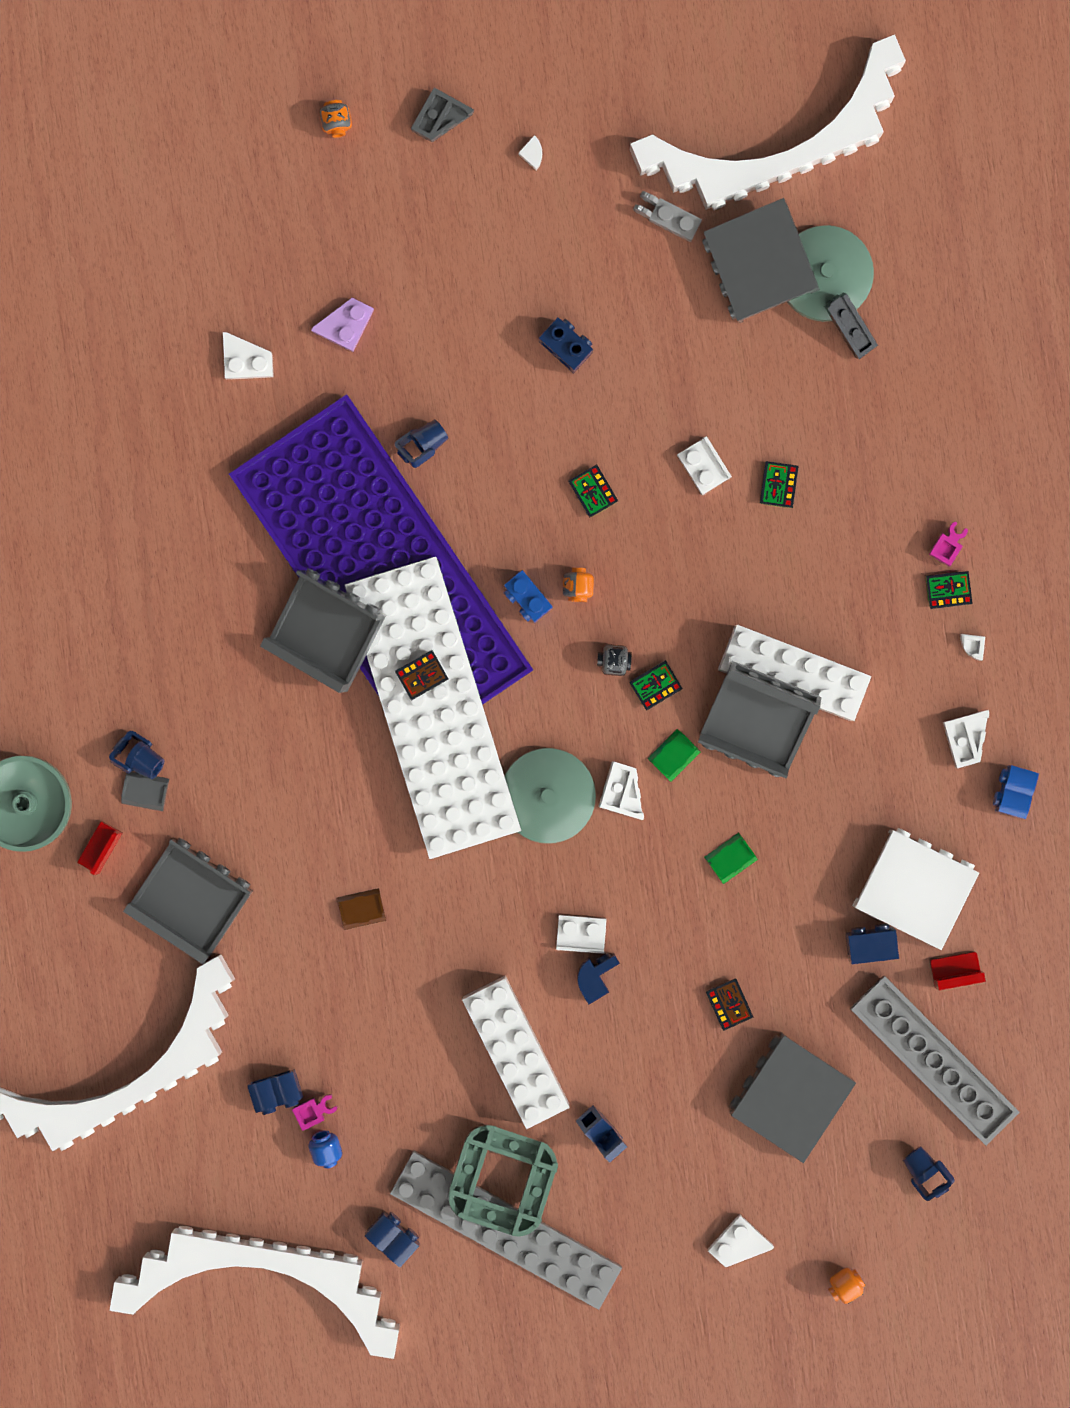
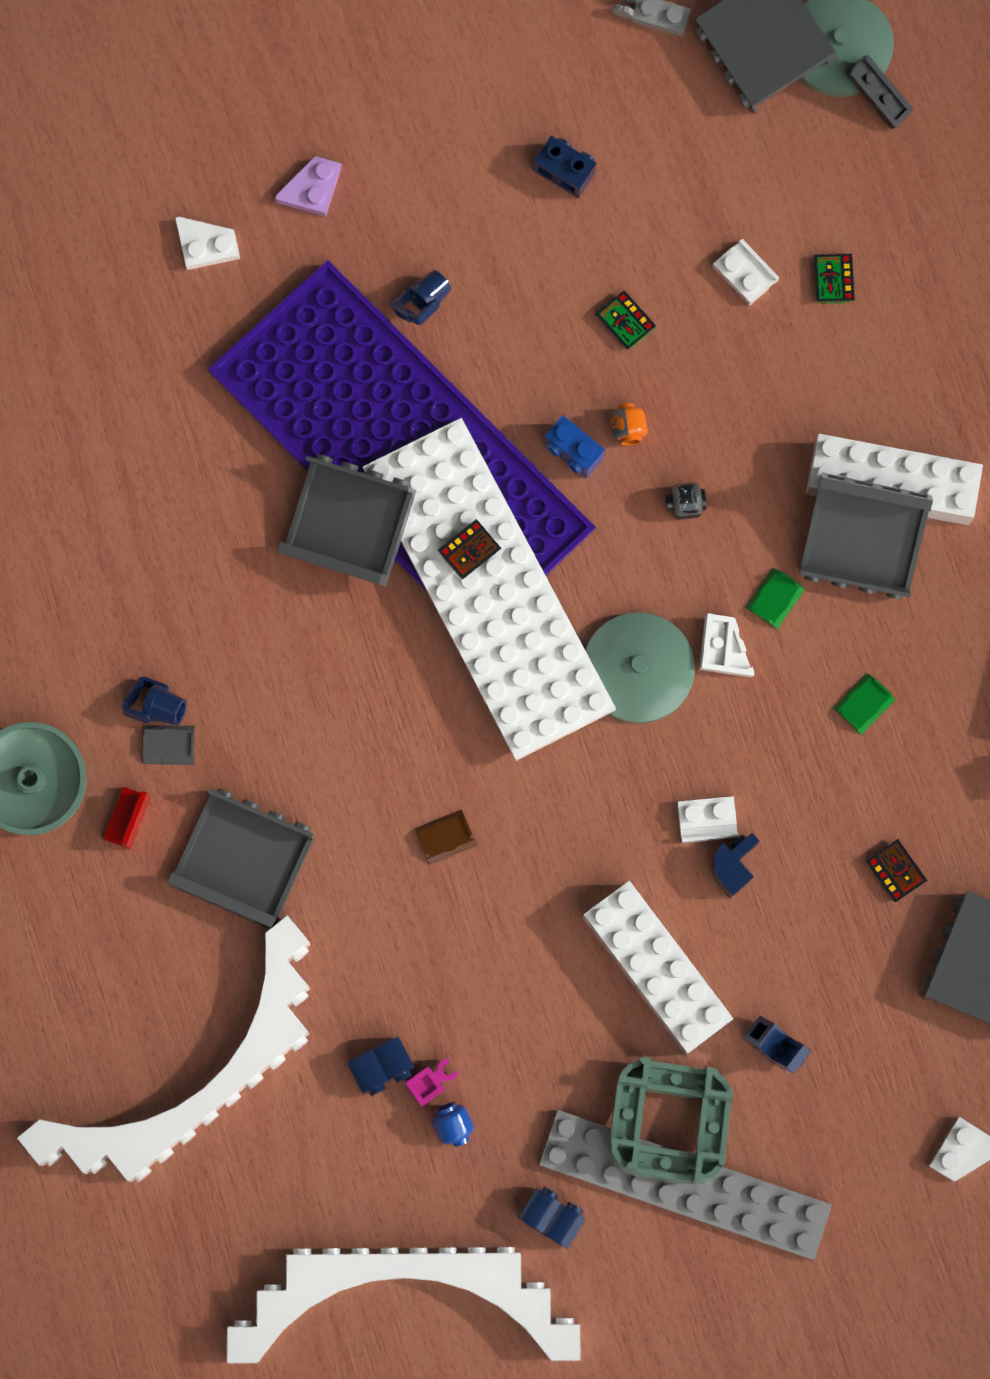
camera: 10 degrees left, 10 degrees down
piece [629,660,683,711] -> none

